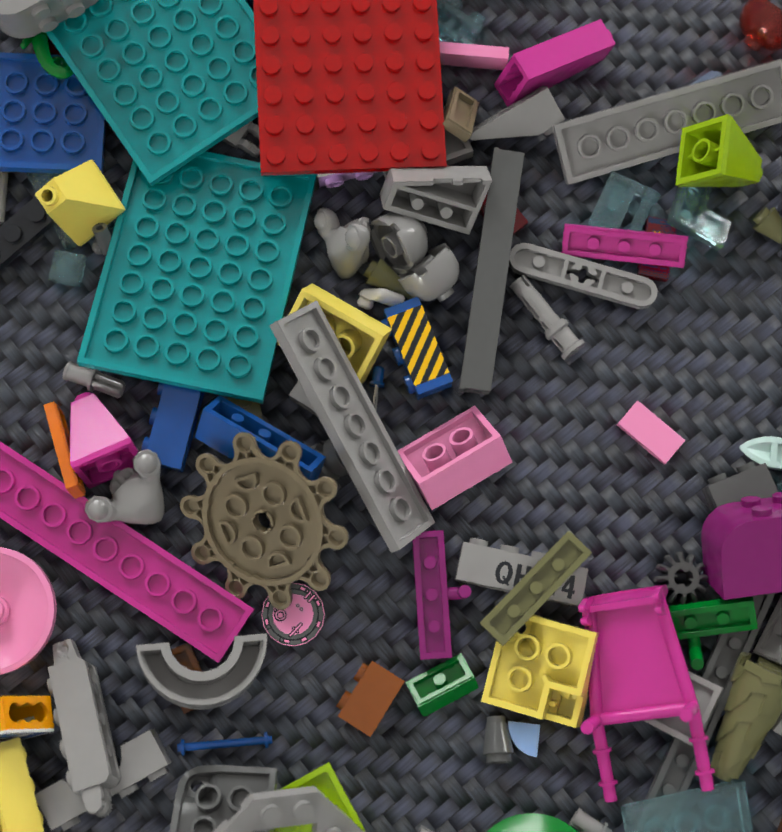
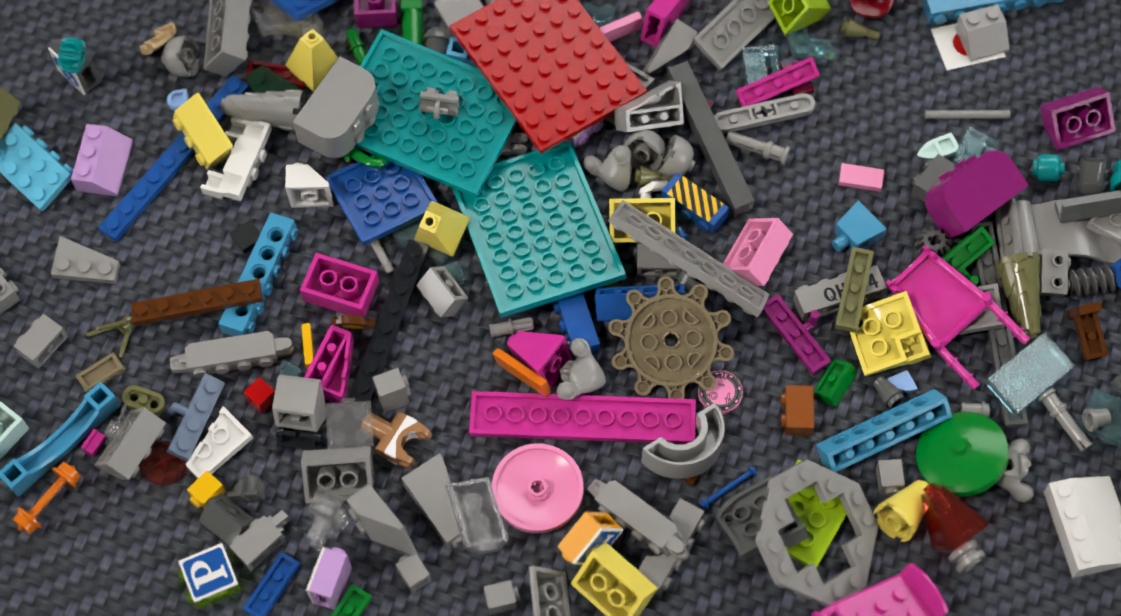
camera: 25 degrees left, 15 degrees down
dark grey arm [92,223,112,256] -> none
dark tan tile [442,87,479,143] -> none
none -> light grey brick [416,266,469,318]
none -> light grey hips [420,87,459,120]
none -> dark azure brick [816,389,952,472]
none -> dark azure torso [832,200,886,252]

